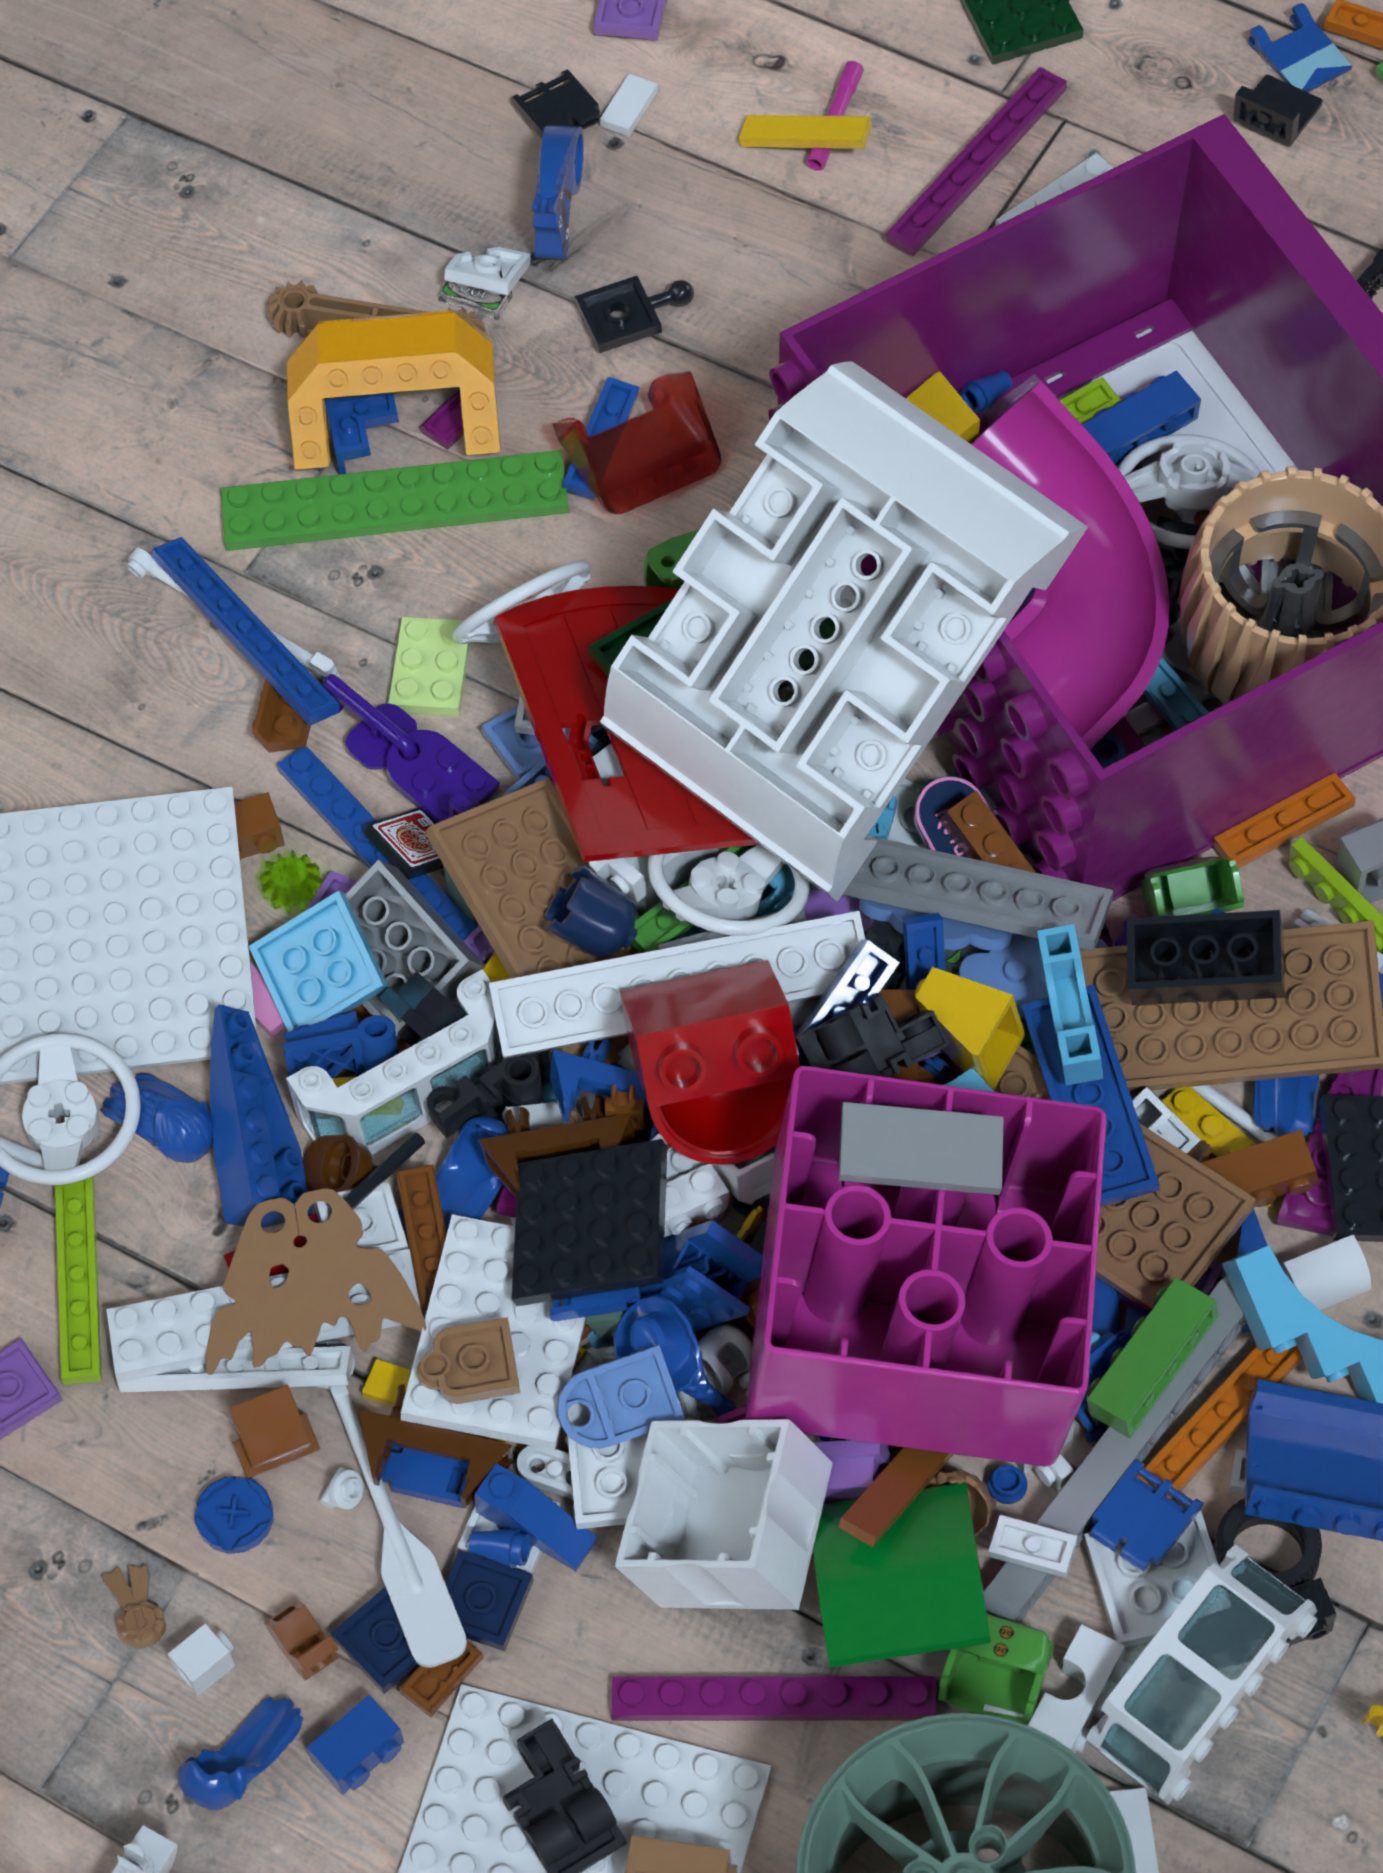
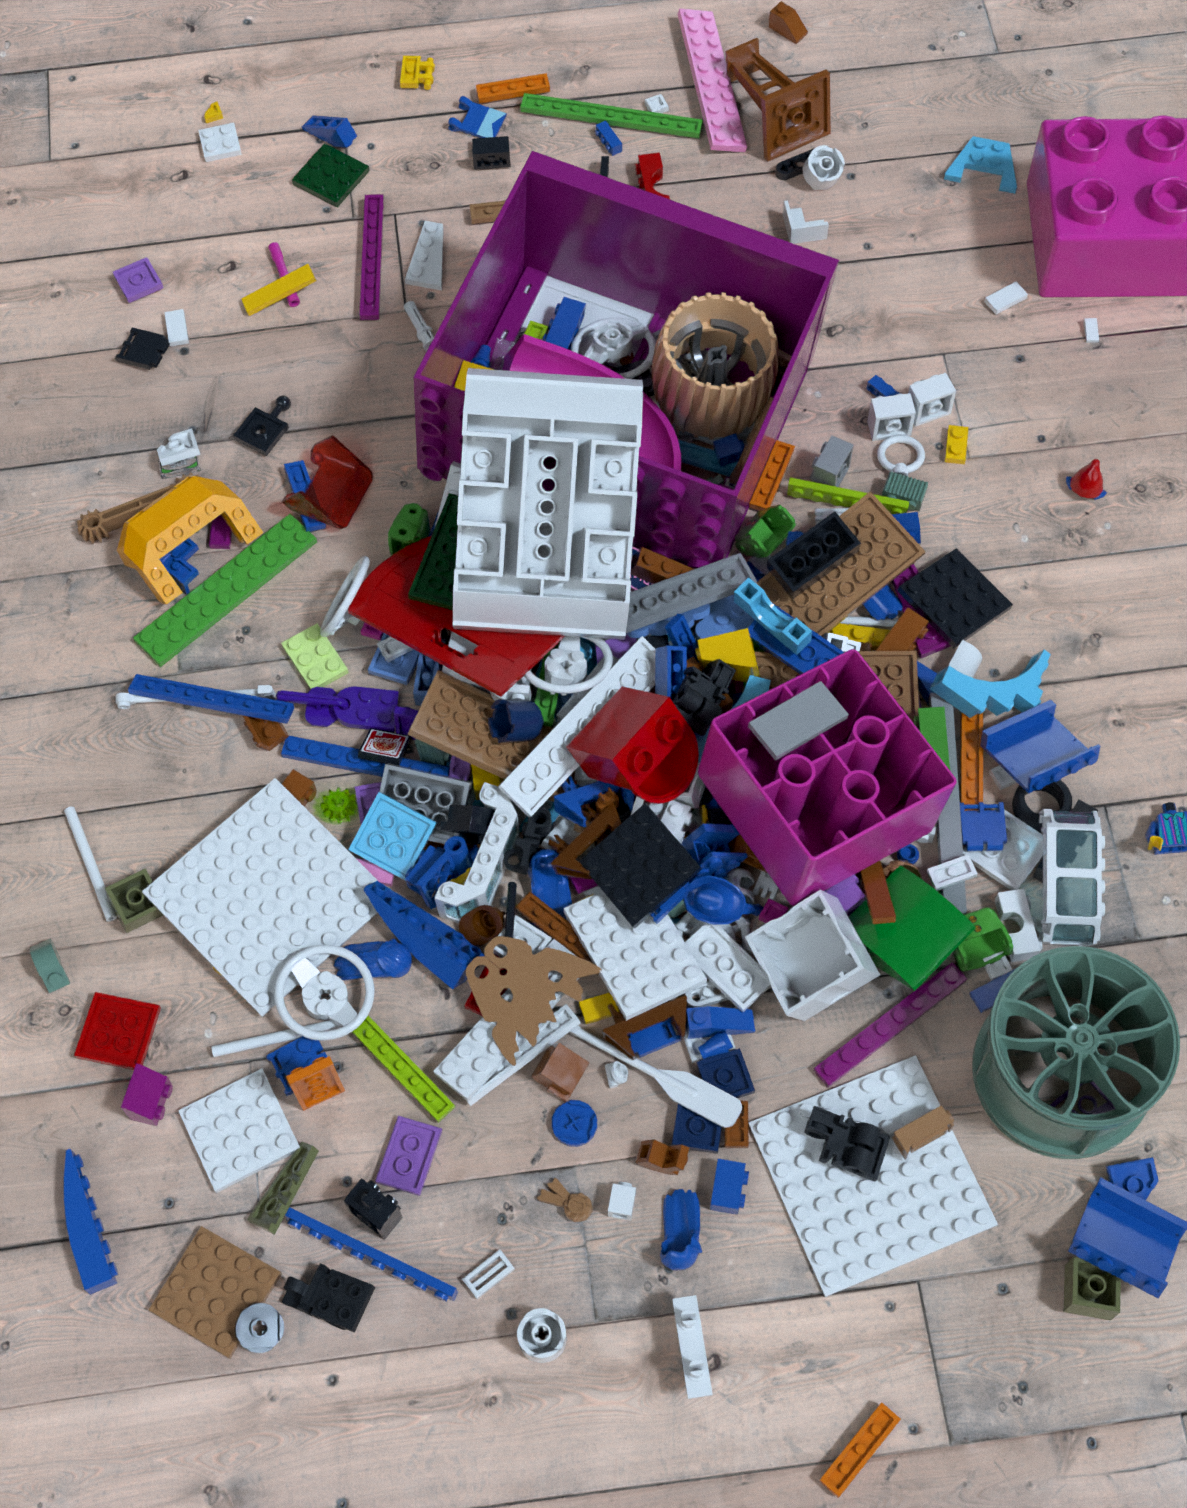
camera: 40 degrees left, 5 degrees up
medium nougat plate [417,1317,521,1404] -> none
blue animal [532,125,584,260] -> none
medium blue tile [558,1344,686,1448] -> none

